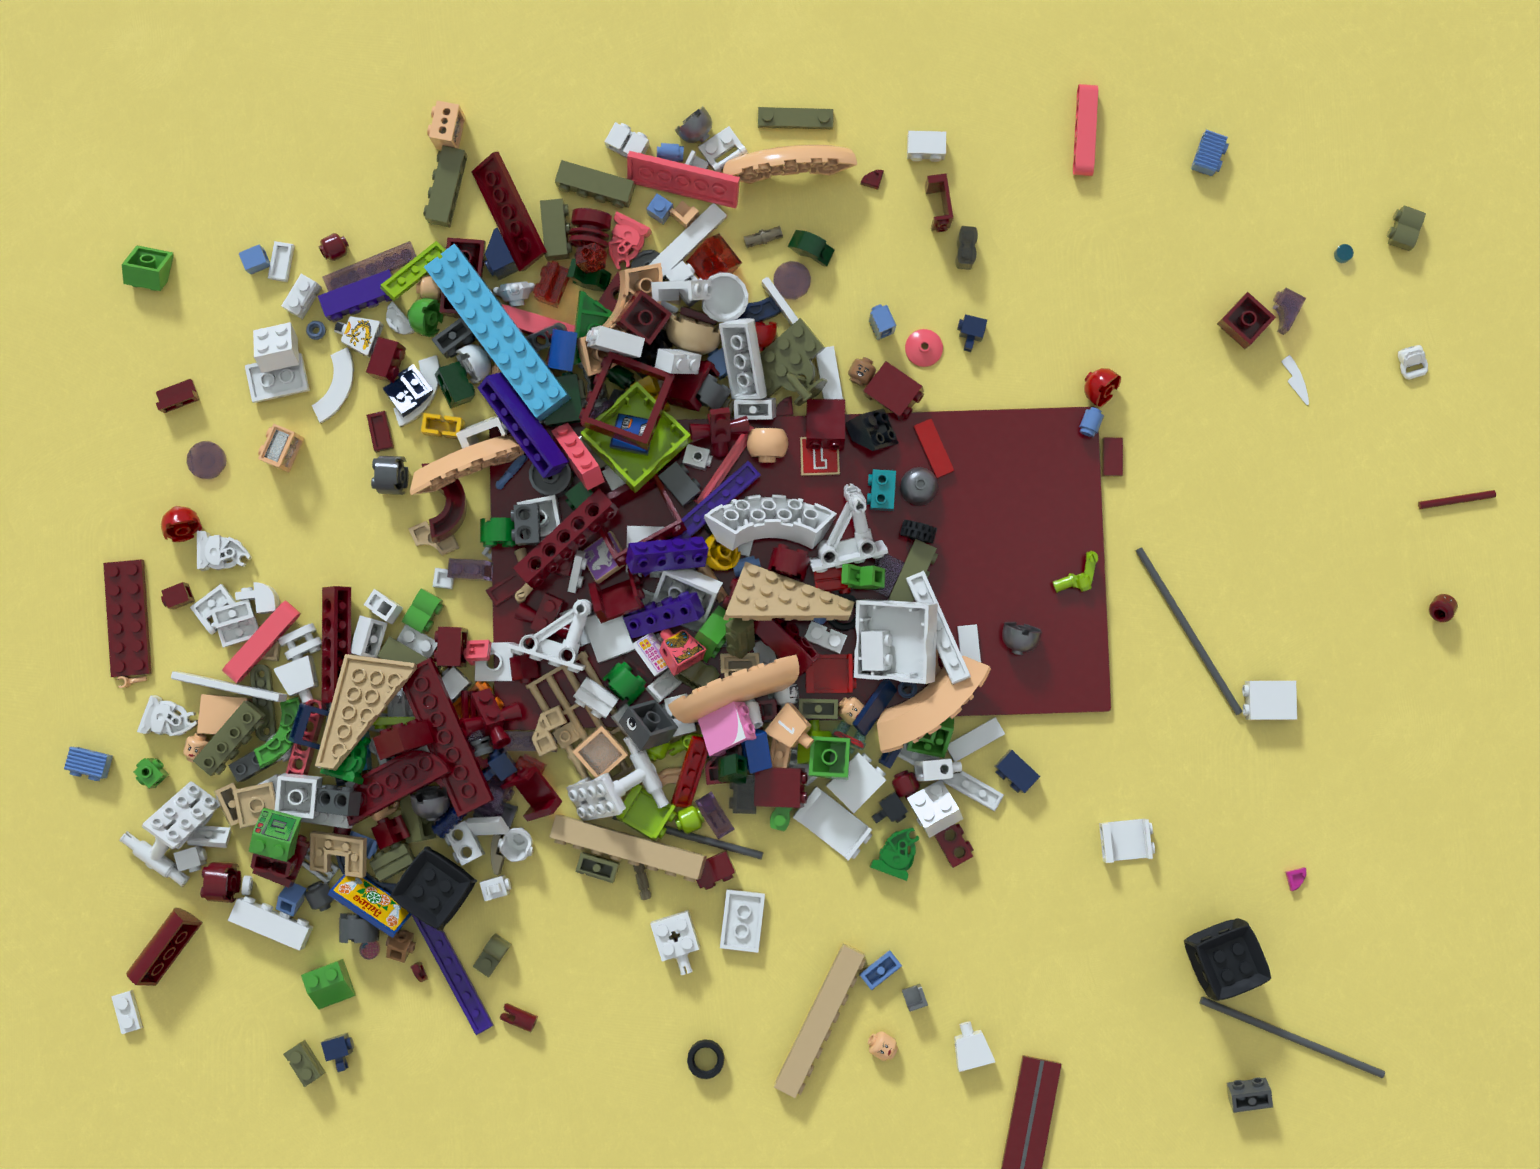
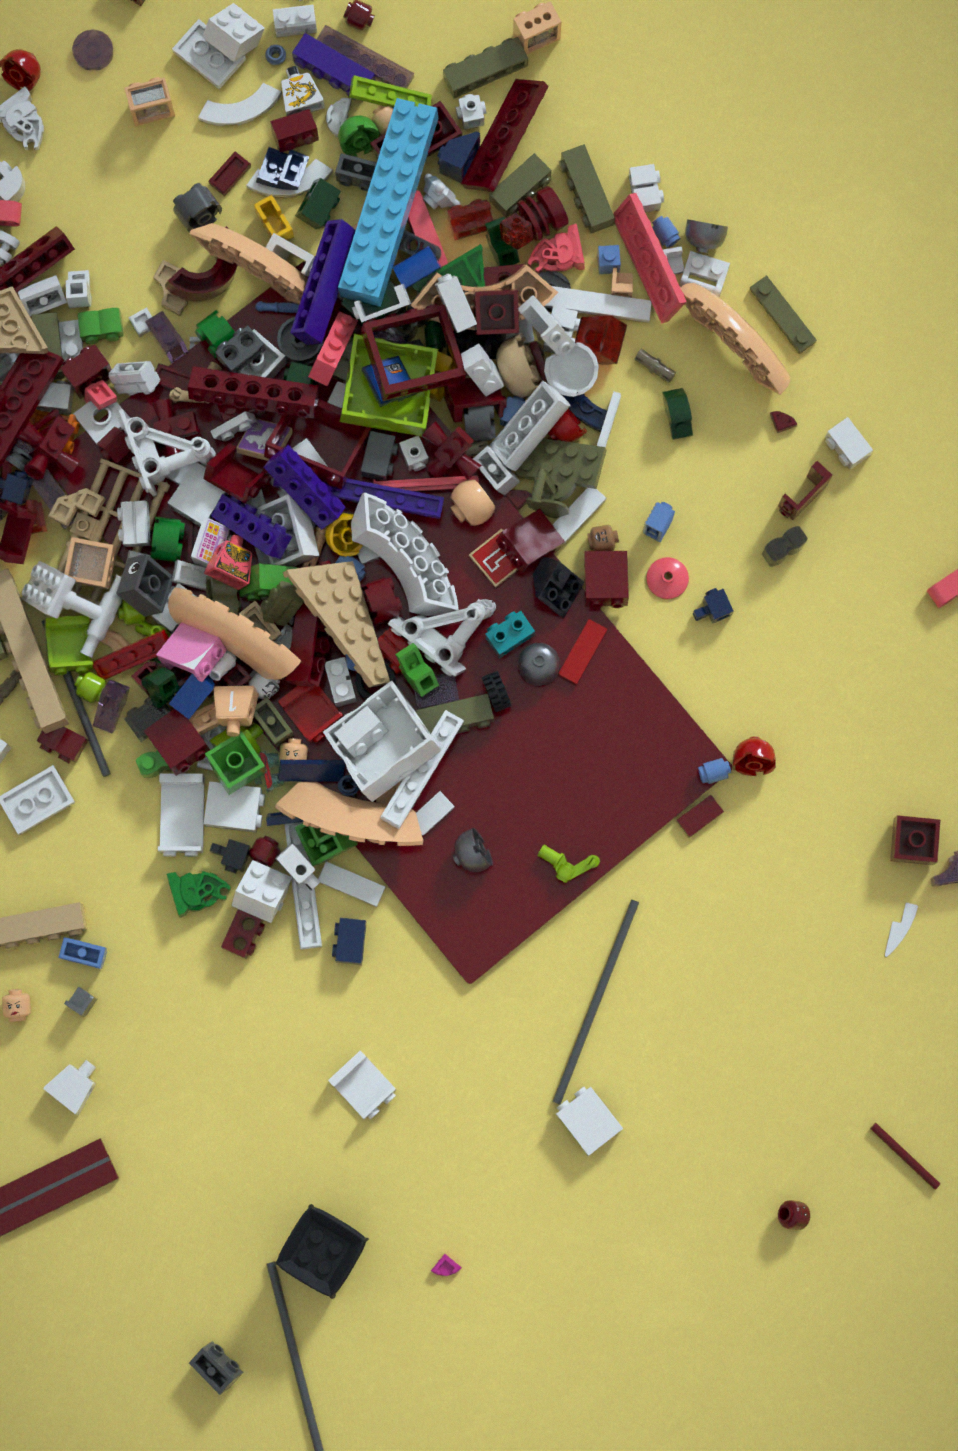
camera: 50 degrees right, 5 degrees down
white cylinder [456,344,492,384] -> none
tile [773,261,811,300] -> none
none -> white brick [108,361,160,395]
none -> white panel [352,284,411,322]
none -> white brick [456,94,486,130]

